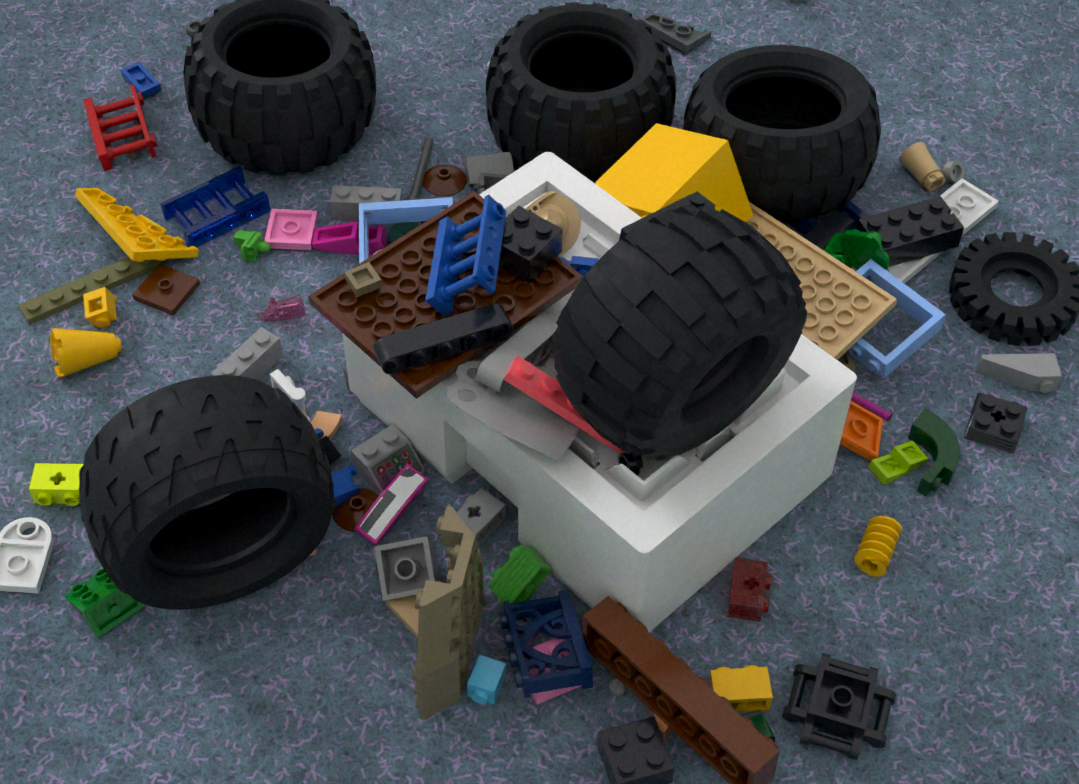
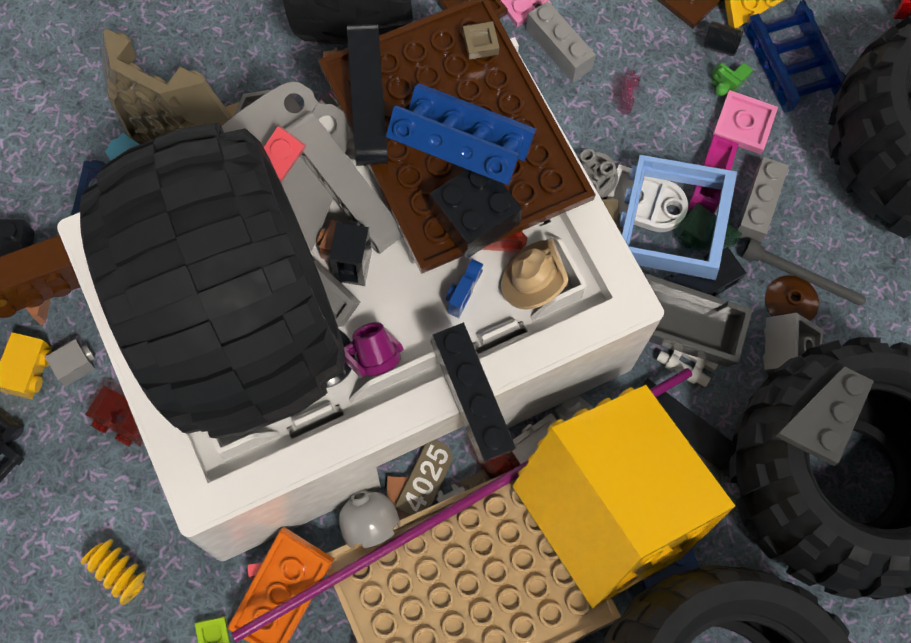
camera: 105 degrees right, 20 degrees up
none -> light grey brick [45,339,95,386]
none -> black piece [703,21,743,56]
none -> dark grey wing [776,367,874,466]

